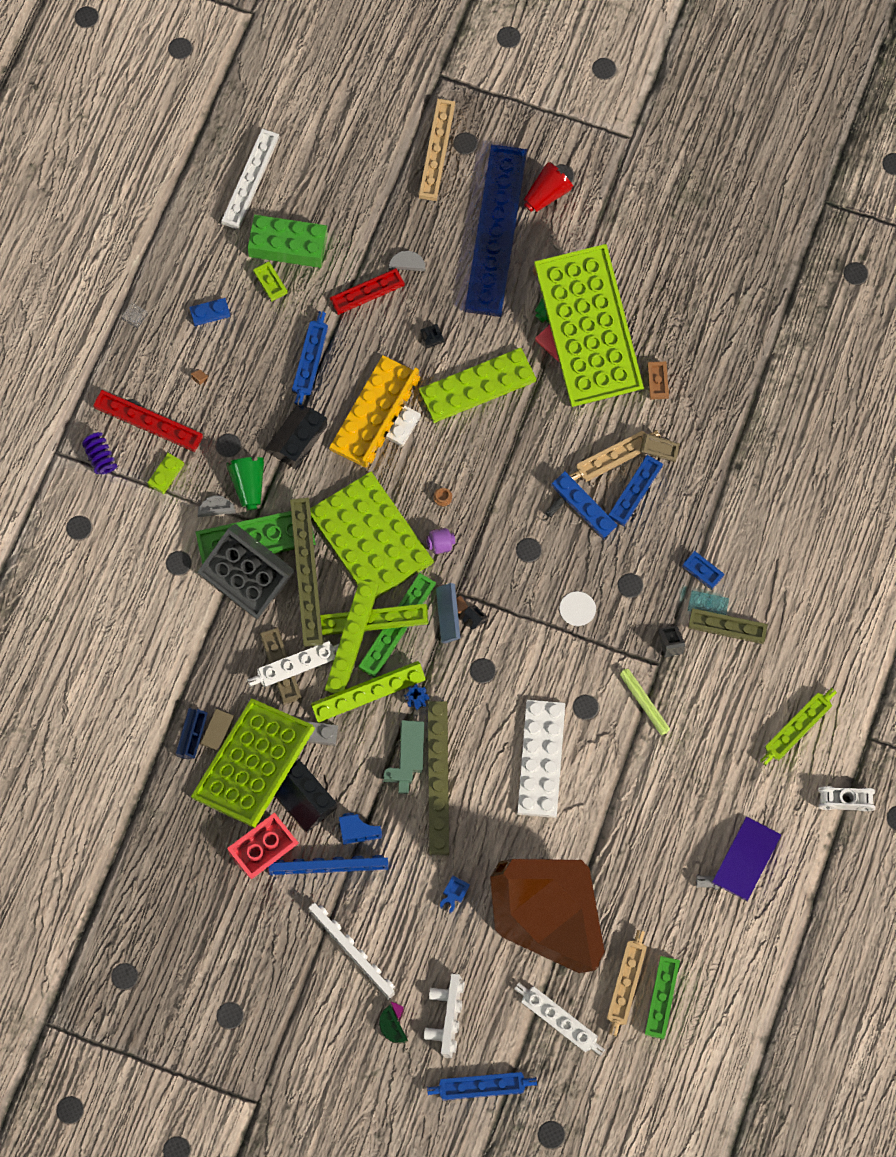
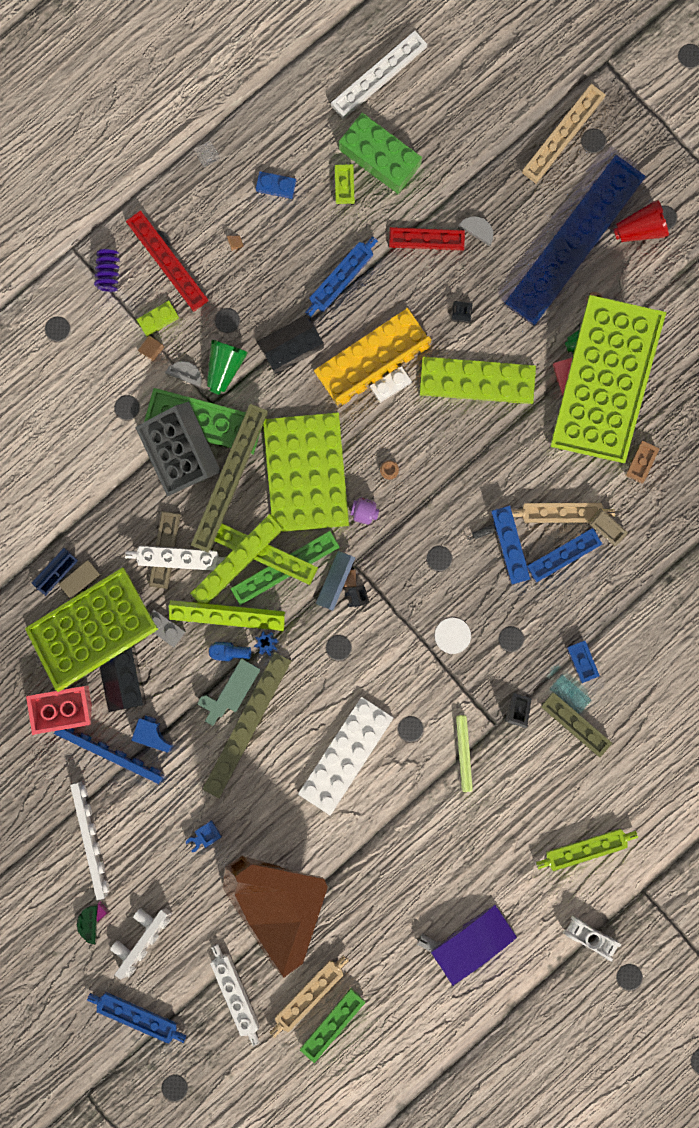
camera: 30 degrees right, 15 degrees up
none -> medium nougat slope [138,336,164,362]
none -> blue arm [208,642,251,661]

